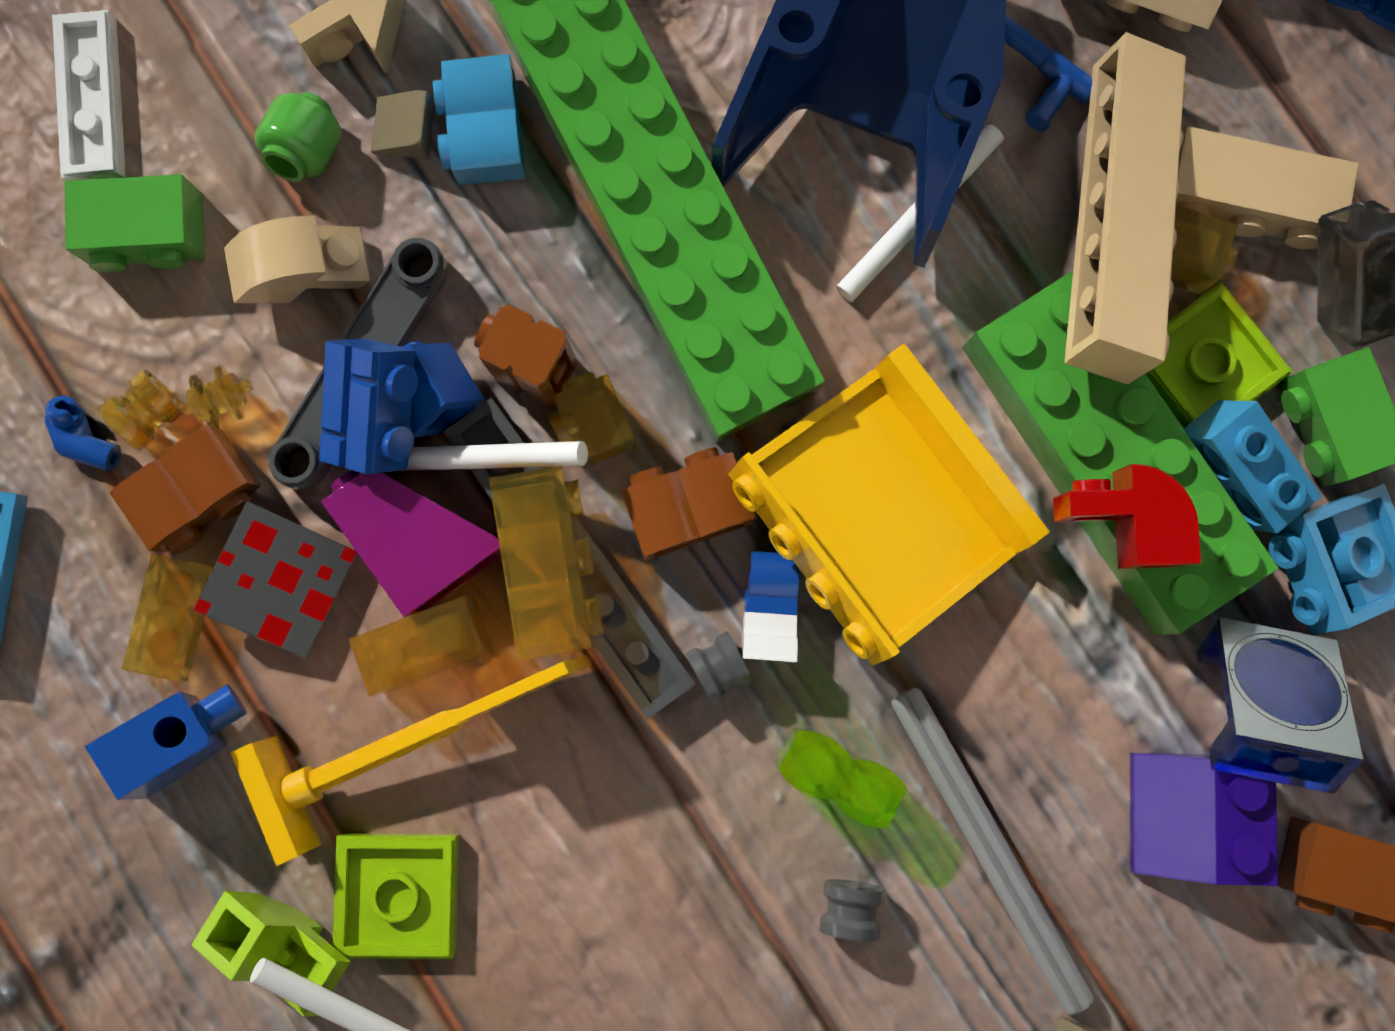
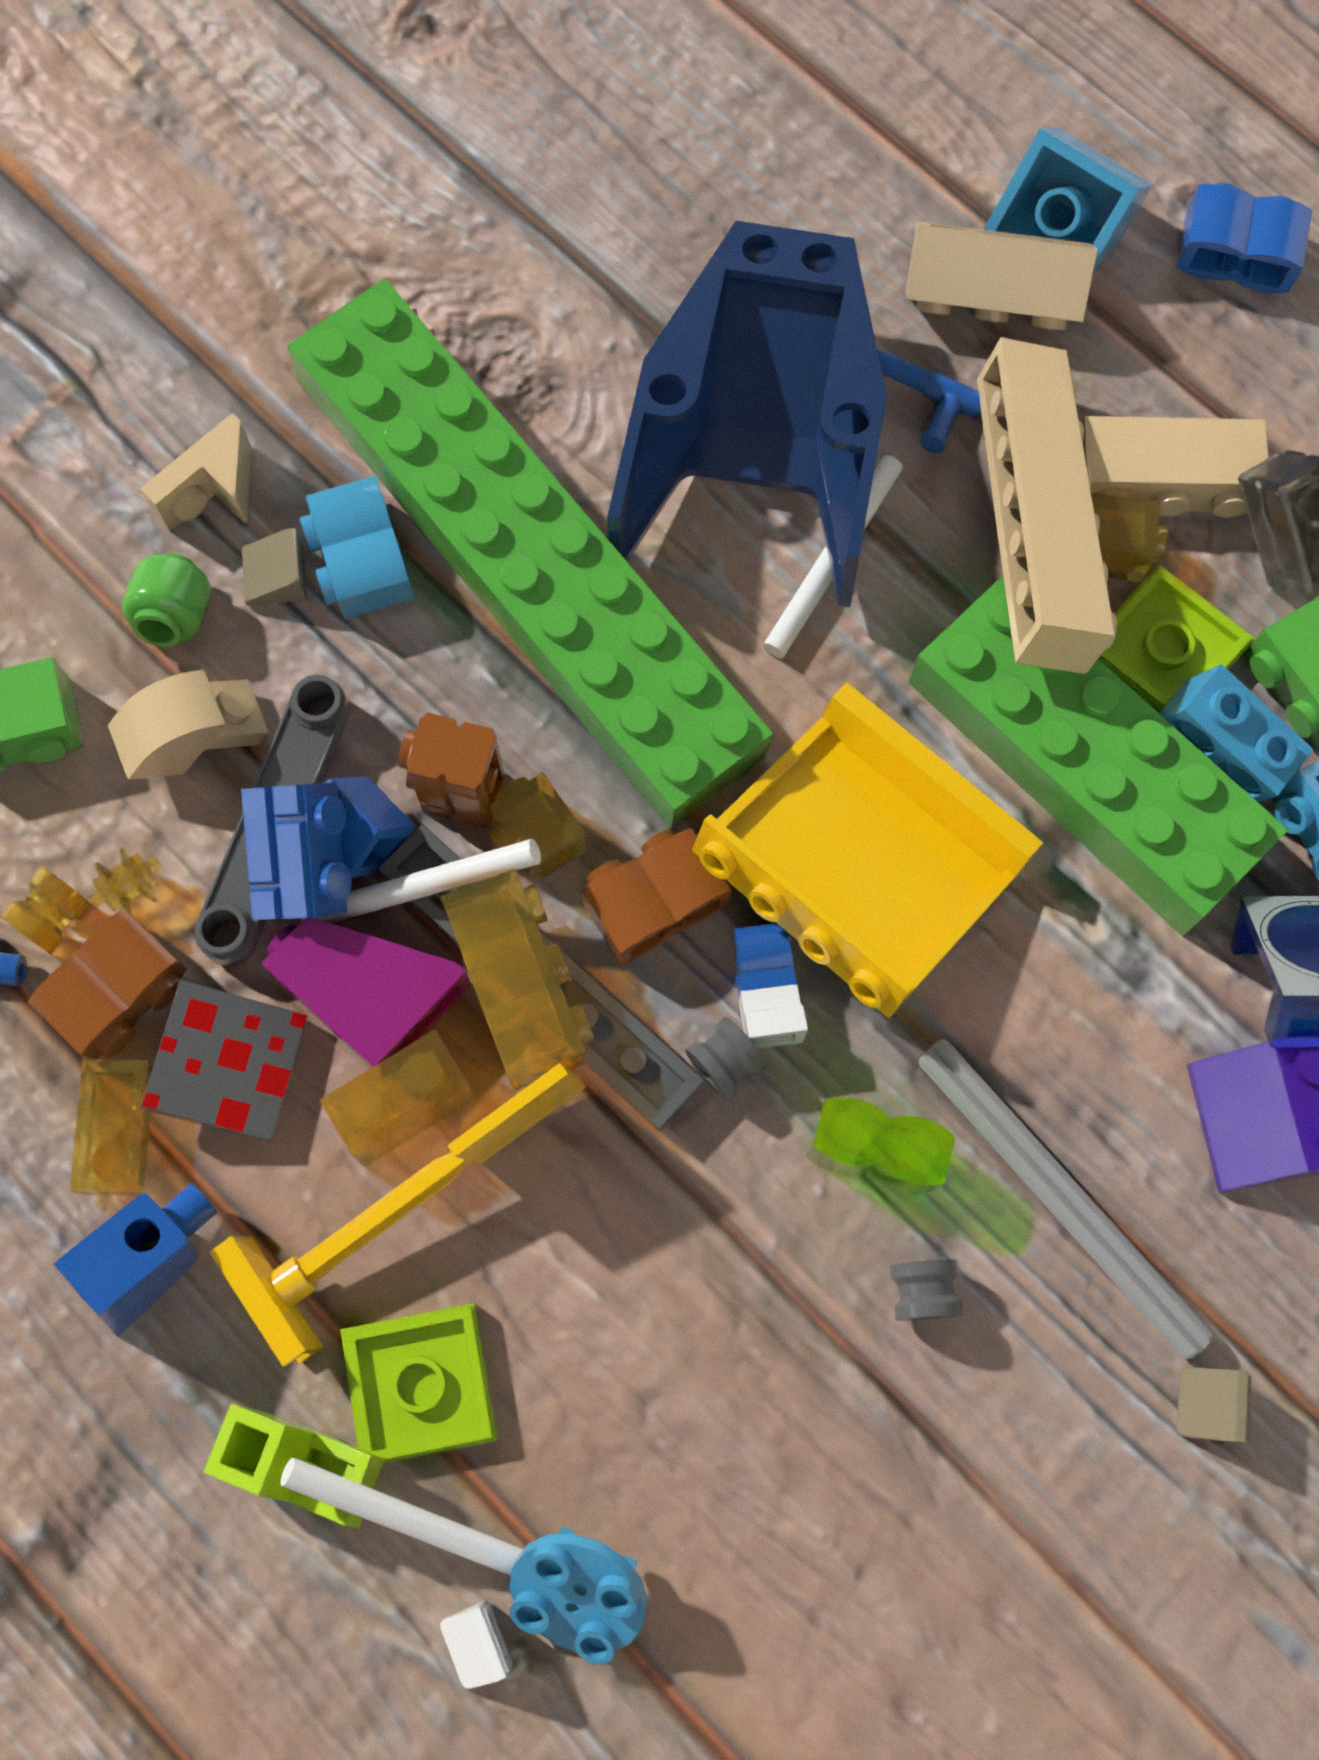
camera: 10 degrees left, 10 degrees down
red brick [1053,464,1201,569] -> none

